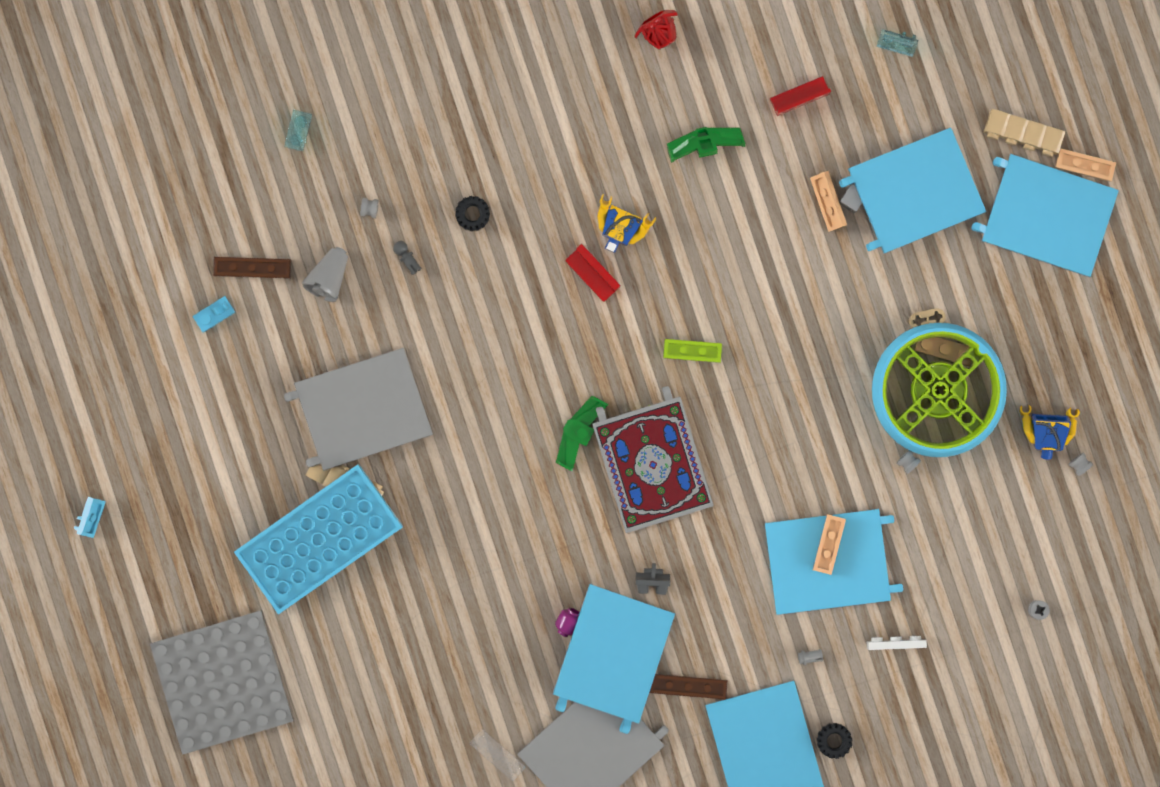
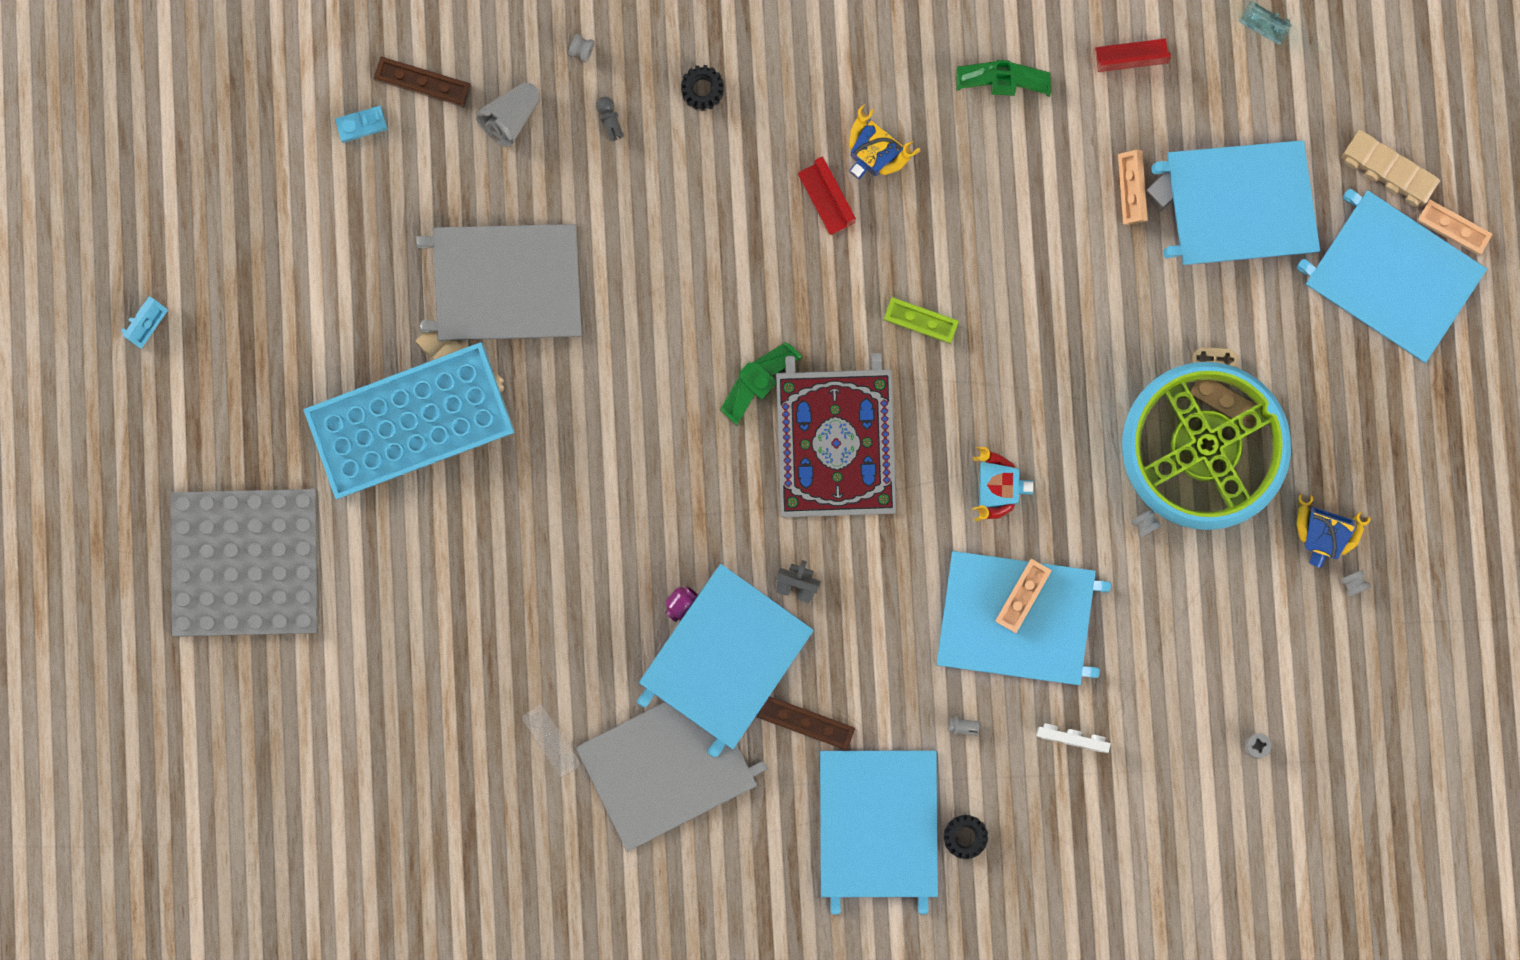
camera: 20 degrees right, 5 degrees down
none -> torso [972,447,1033,522]

